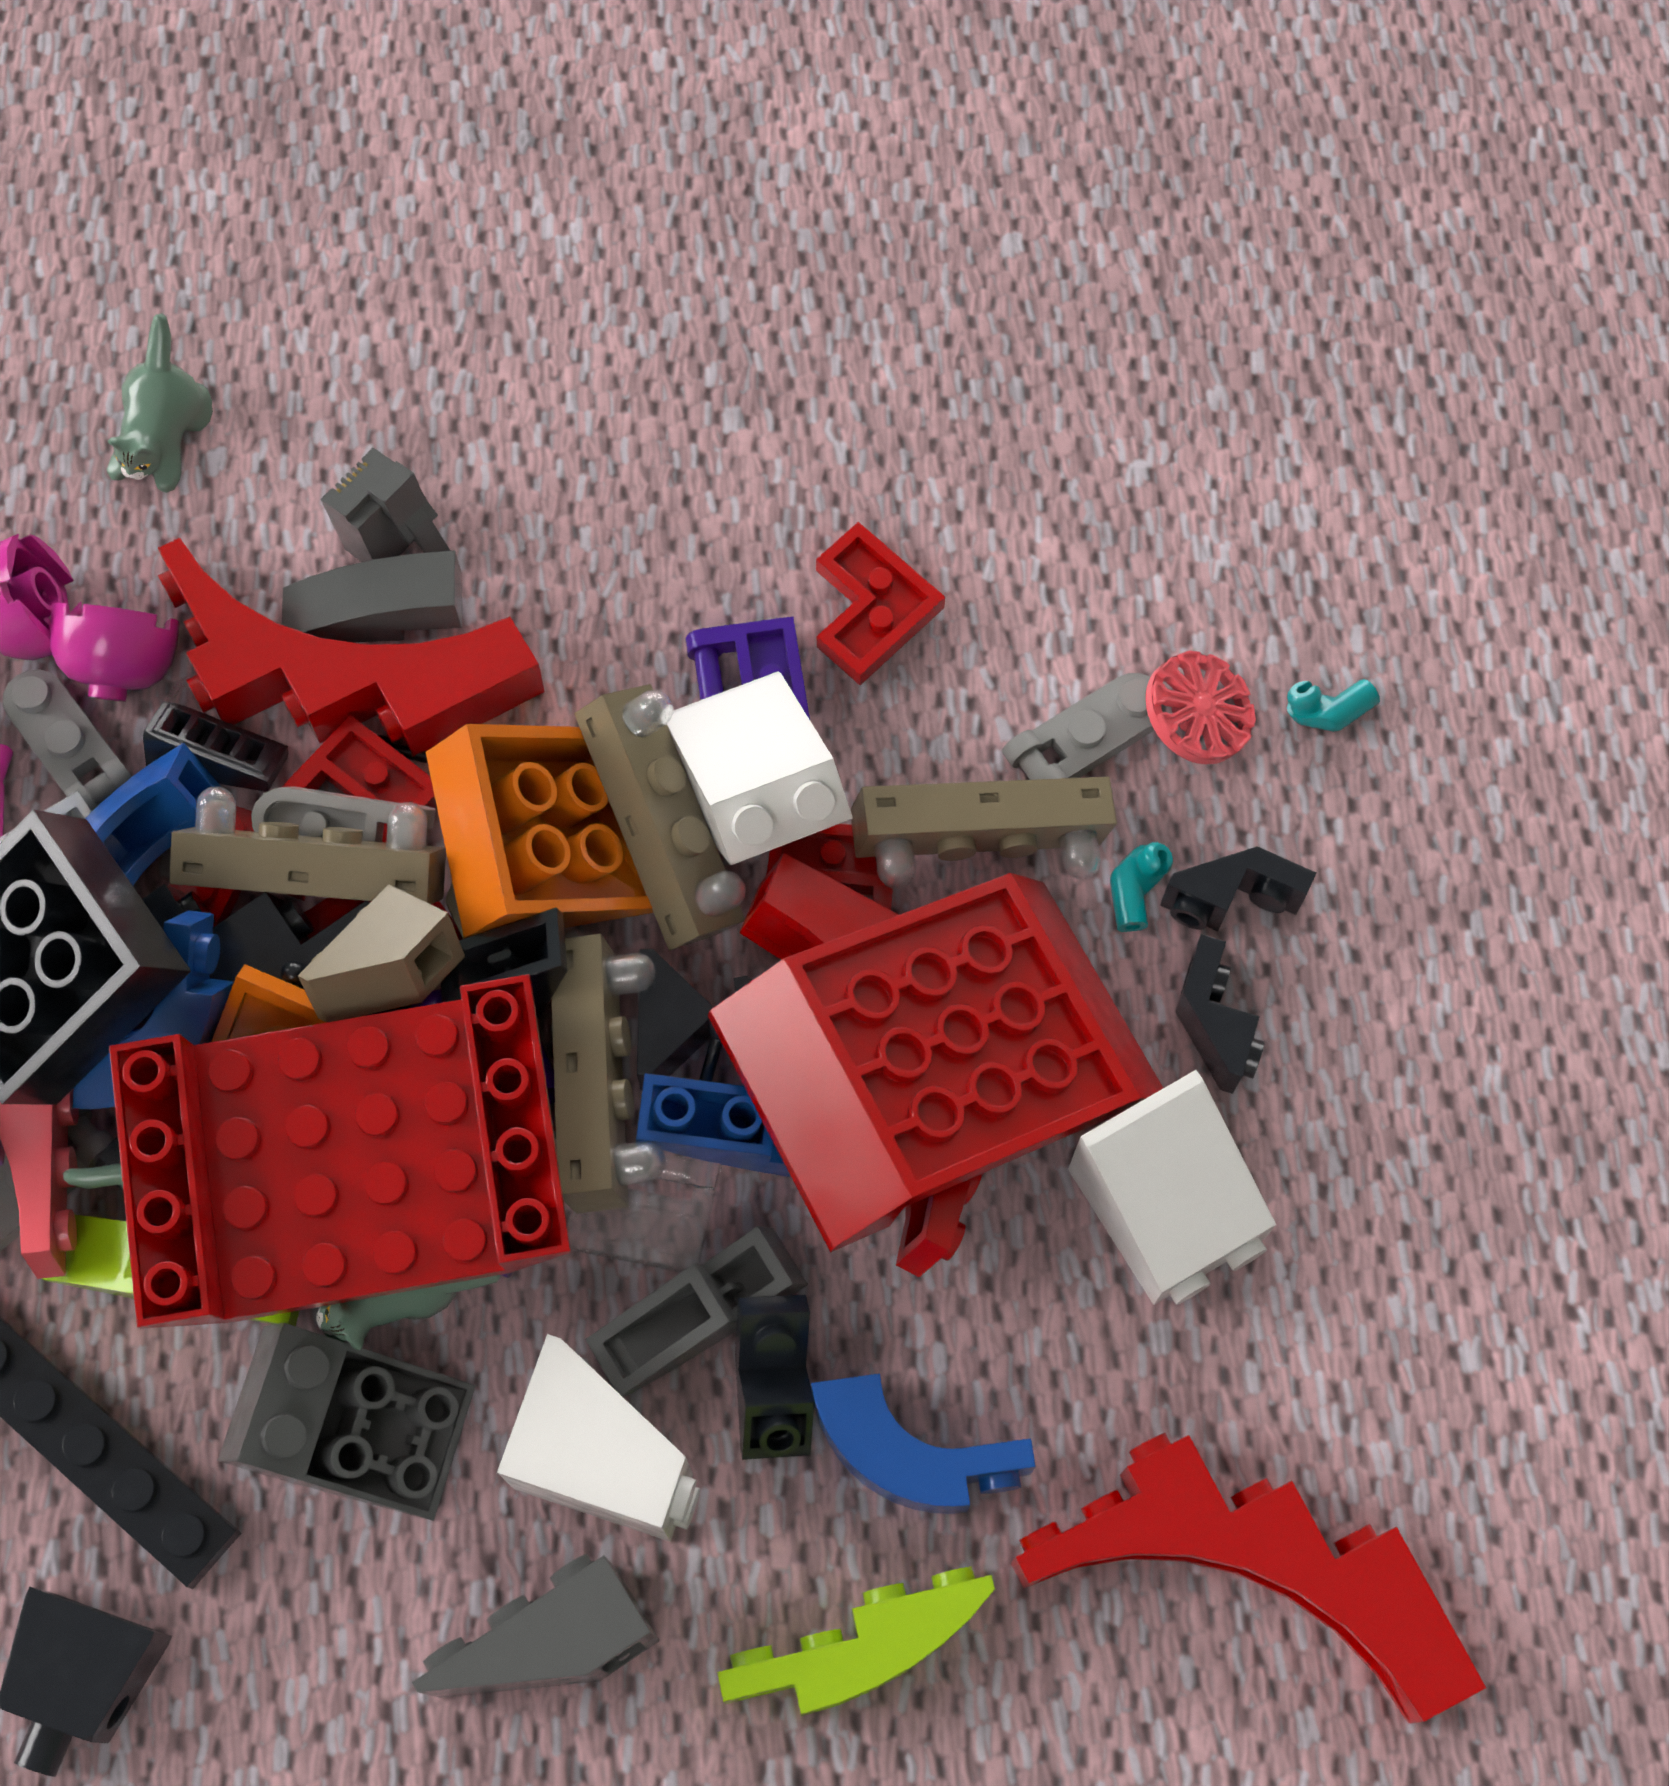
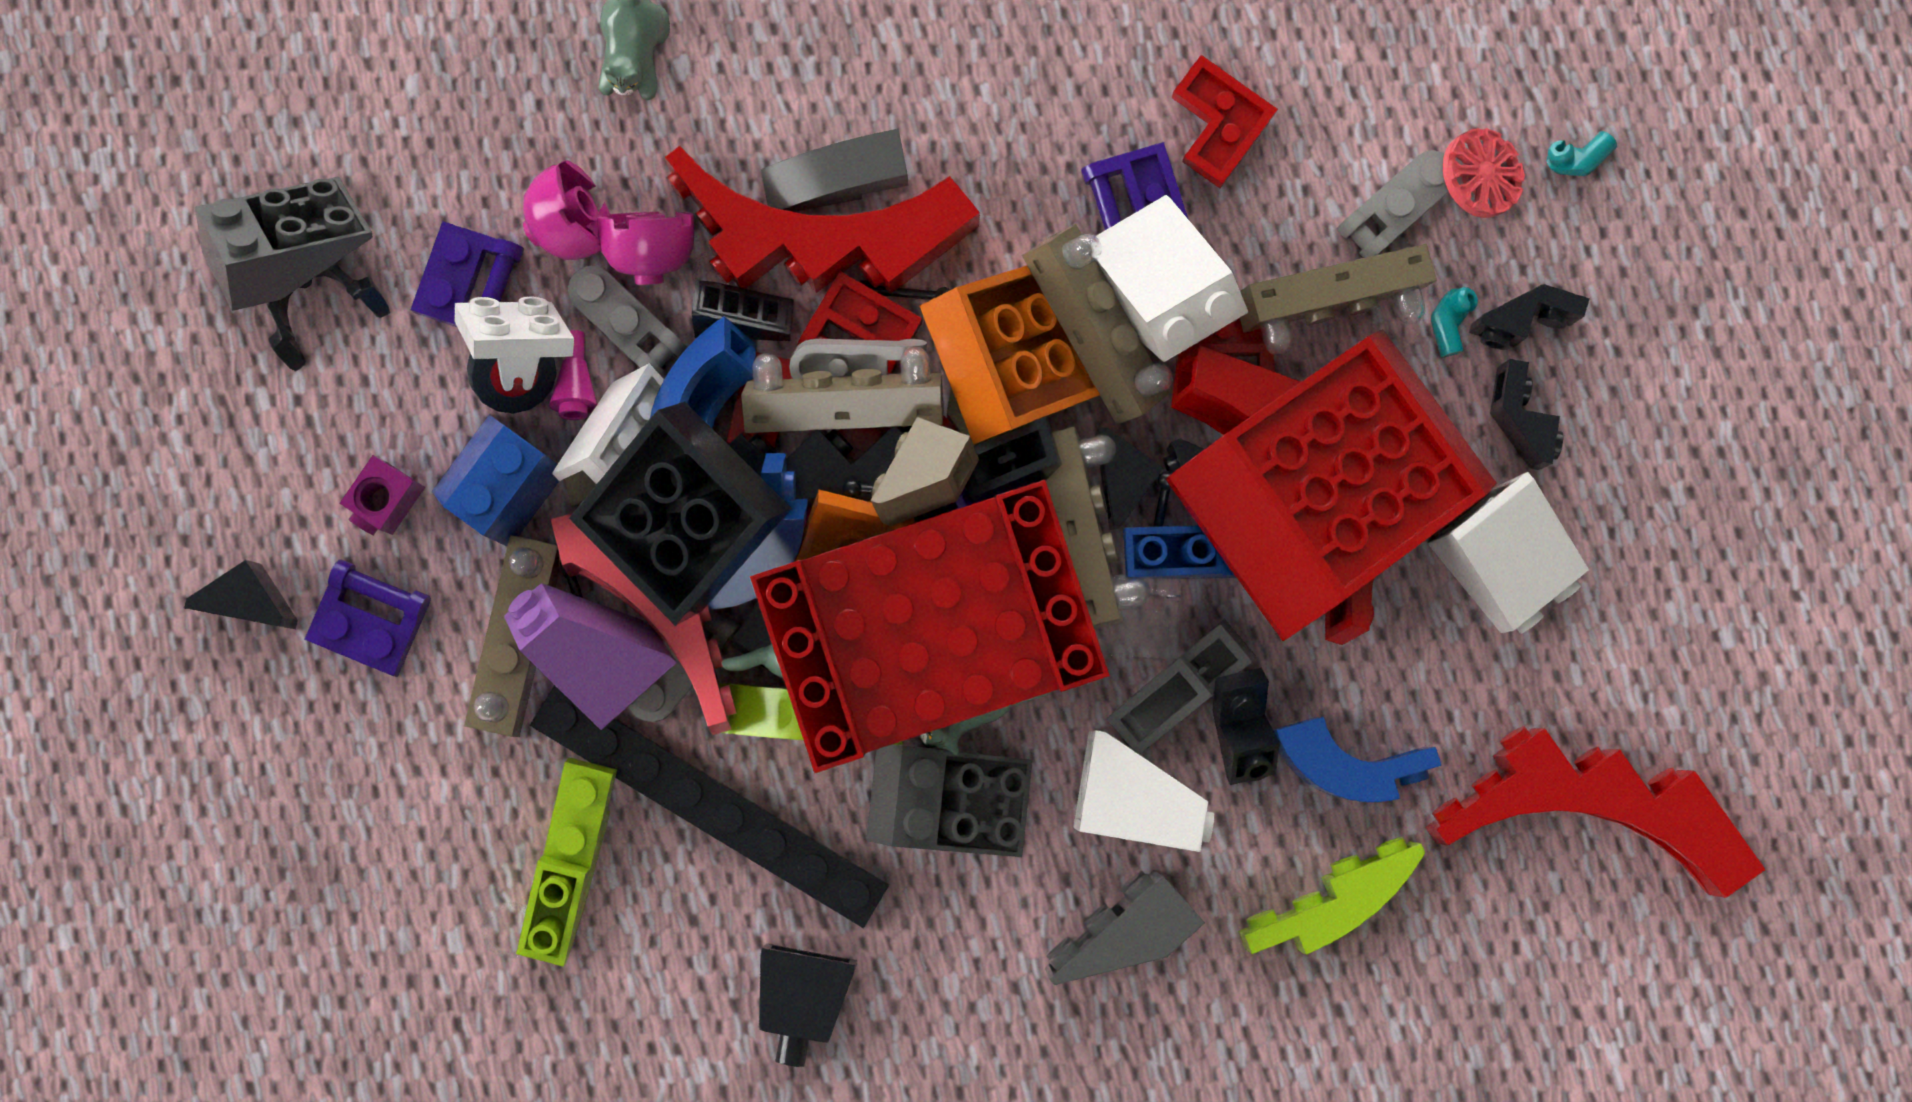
camera: 10 degrees left, 15 degrees up
dark grey piece [320,448,451,562] -> none

